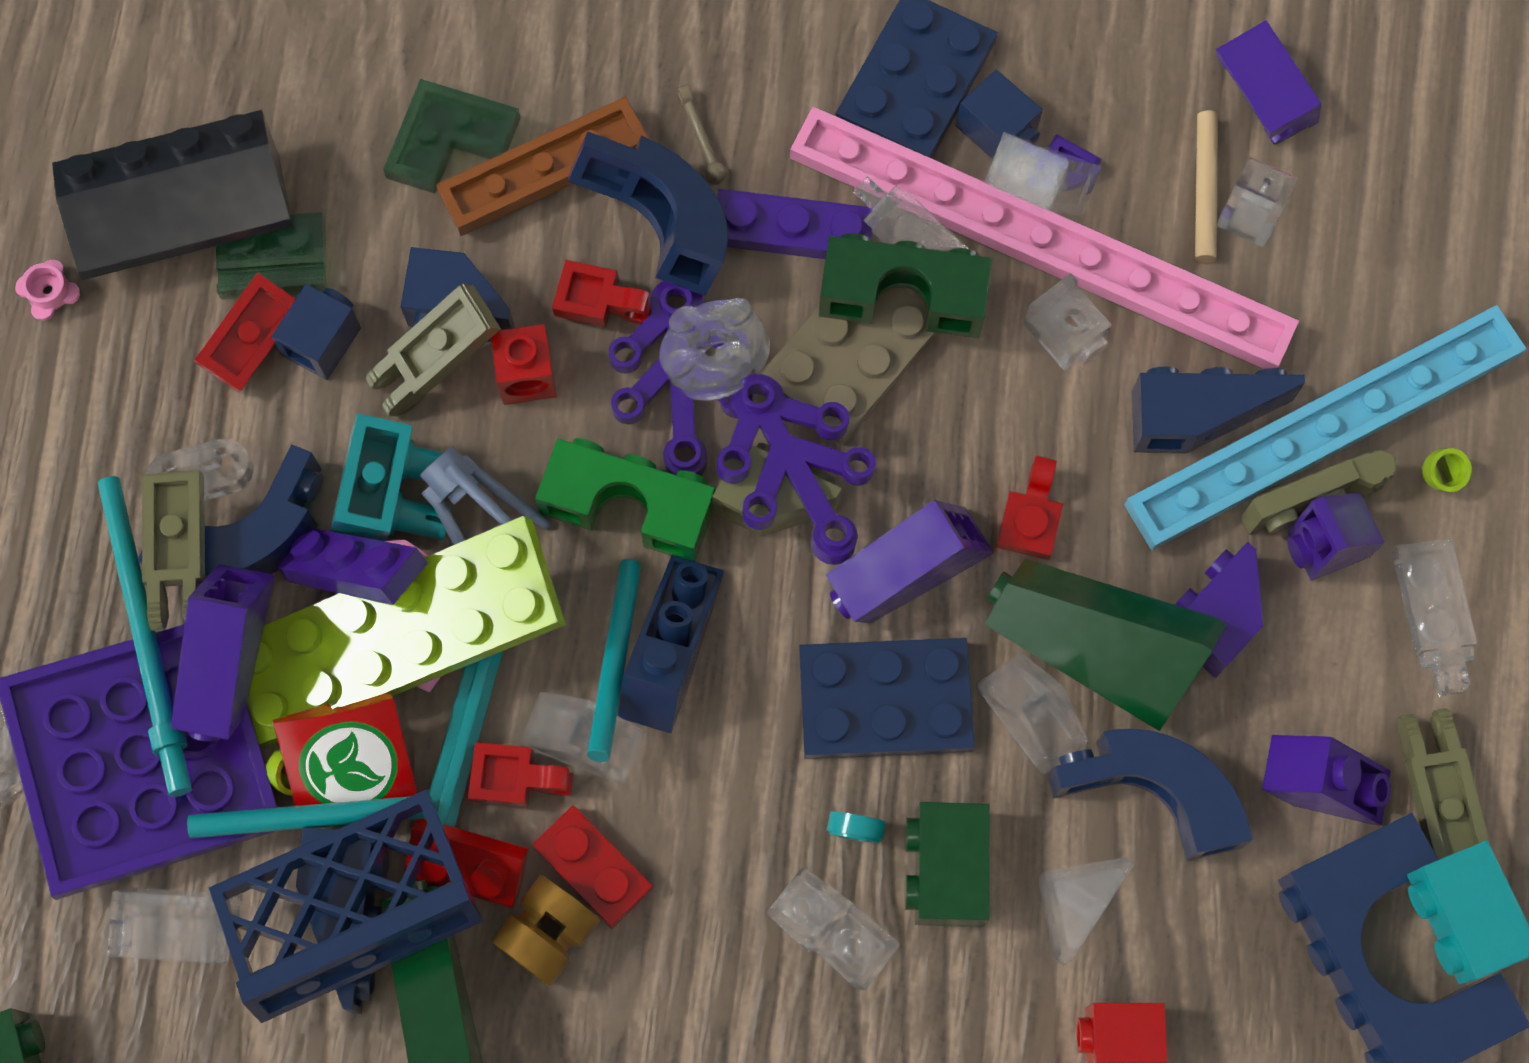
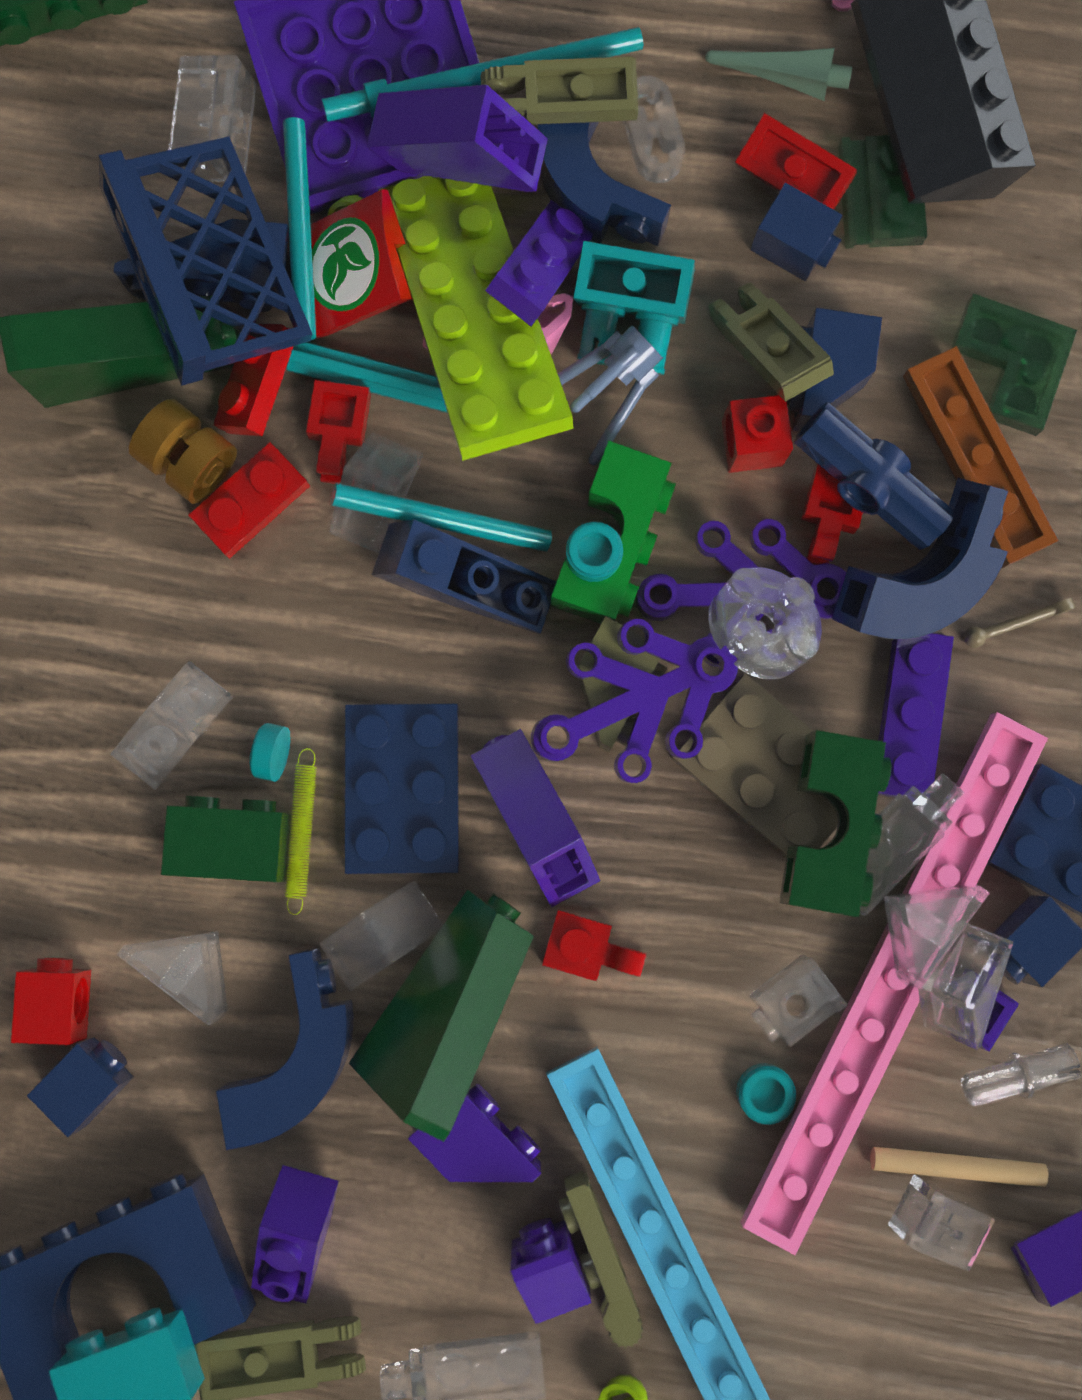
camera: 90 degrees right, 10 degrees up
dark blue slope [1132,367,1305,453] -> none
none -> dark blue brick [27,1037,134,1138]
none -> neon yellow piece [285,748,317,915]
none -> teal tile [566,522,623,582]
none -> sand green piece [705,48,853,101]
none -> teal tile [736,1063,796,1125]
none -> dark blue piece [794,402,954,550]
none -> clear slope [884,885,989,989]
none -> clear axle [961,1043,1081,1106]

